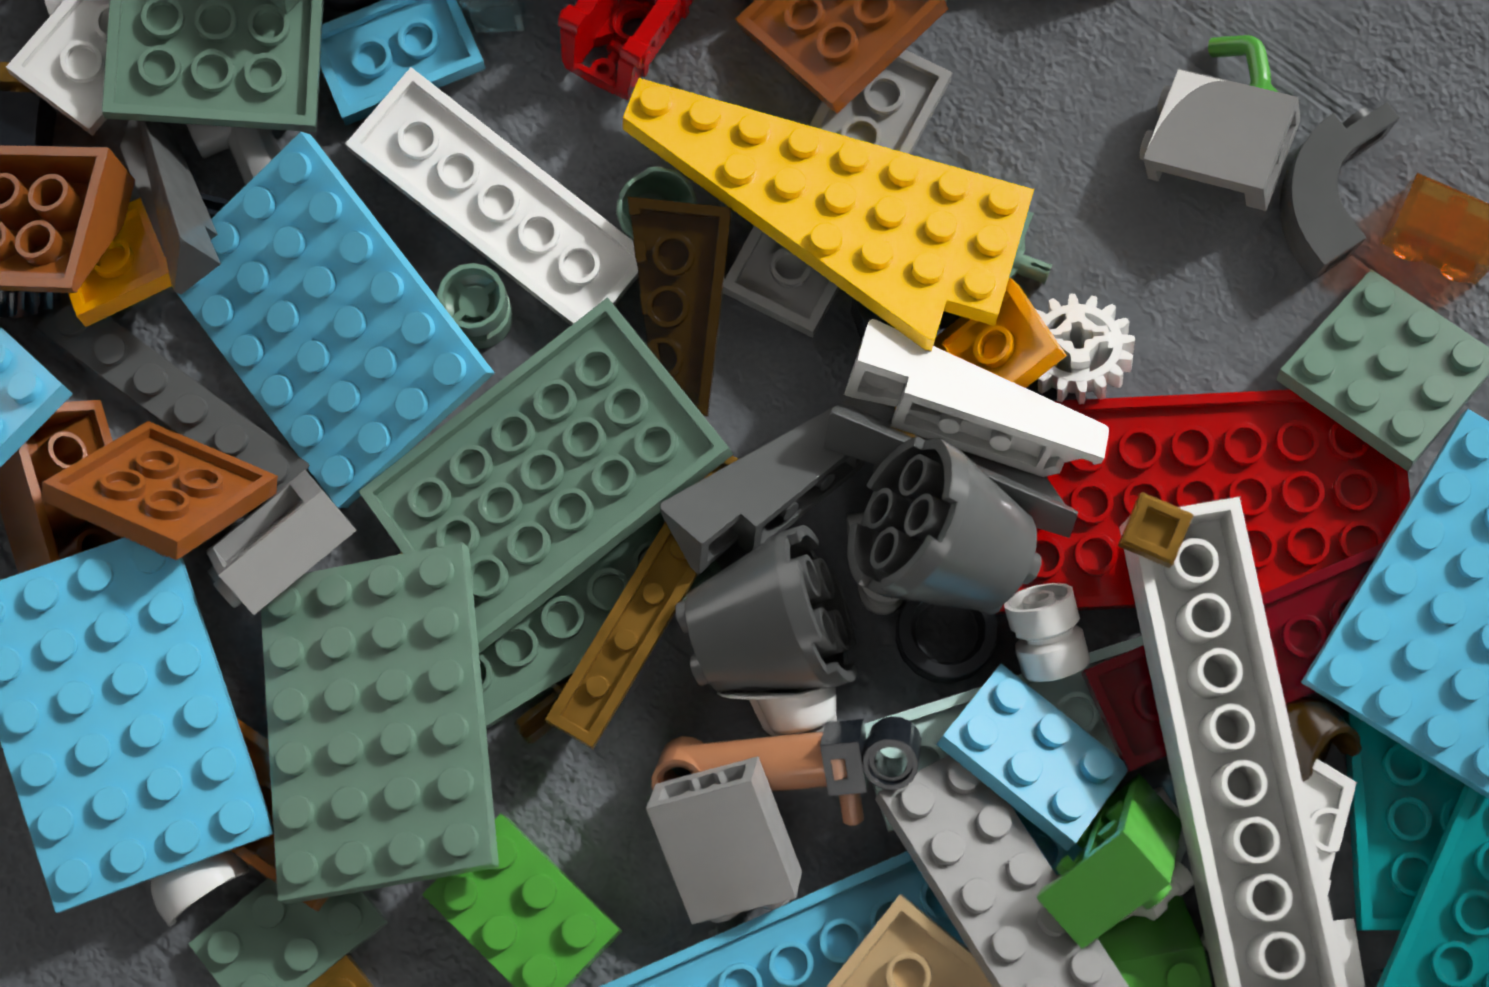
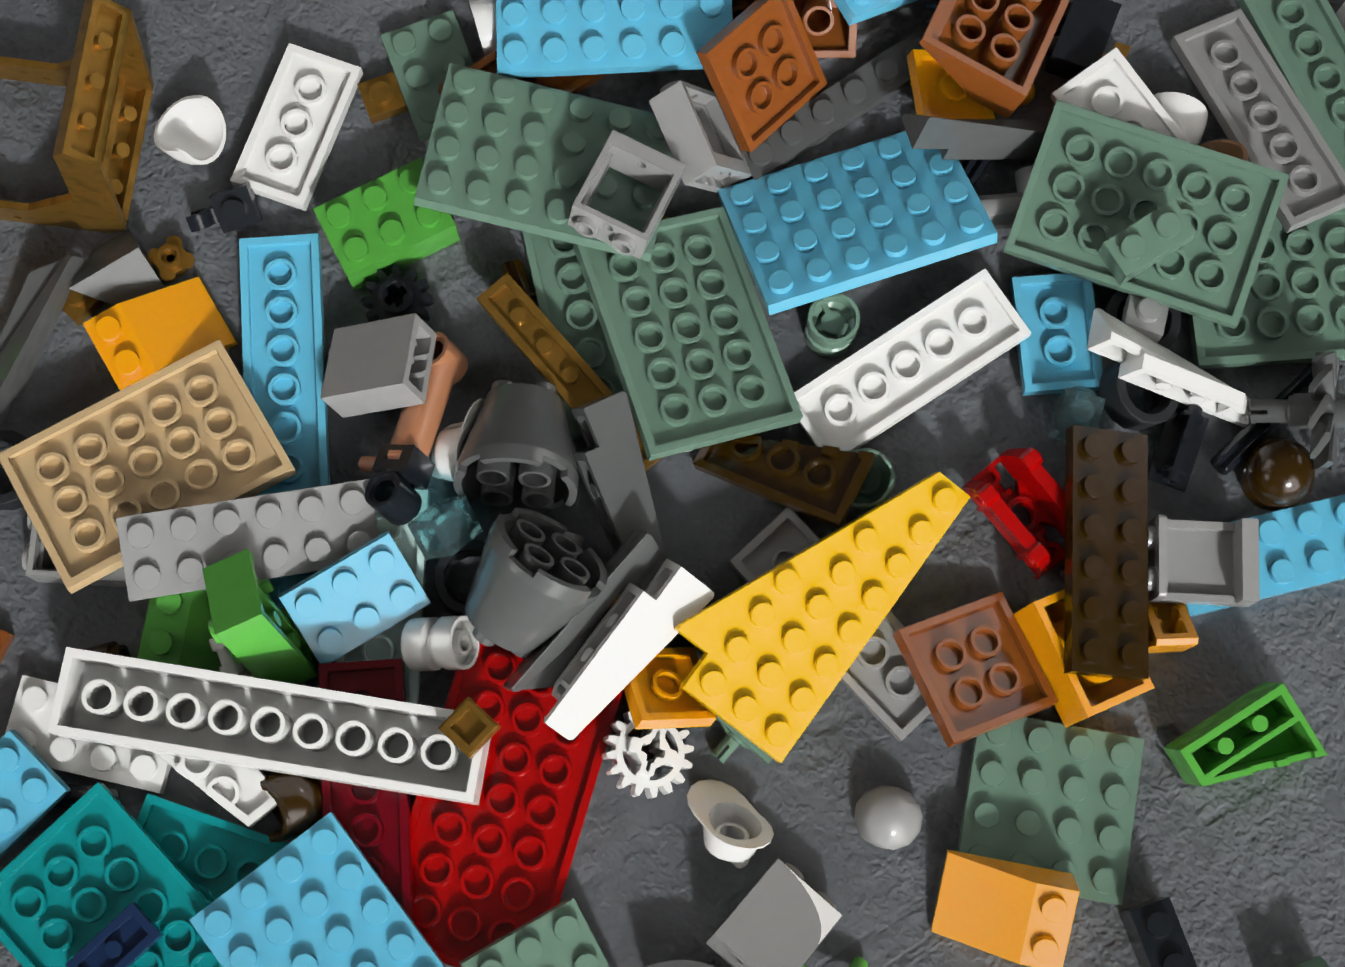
camera: 105 degrees right, 0 degrees up
none -> black gear [361,265,434,322]
none -> clear light blue brick [407,495,483,560]
none -> light grey window [567,130,686,260]
none -> white piece [687,779,774,869]
none -> light grey hair [854,785,923,850]

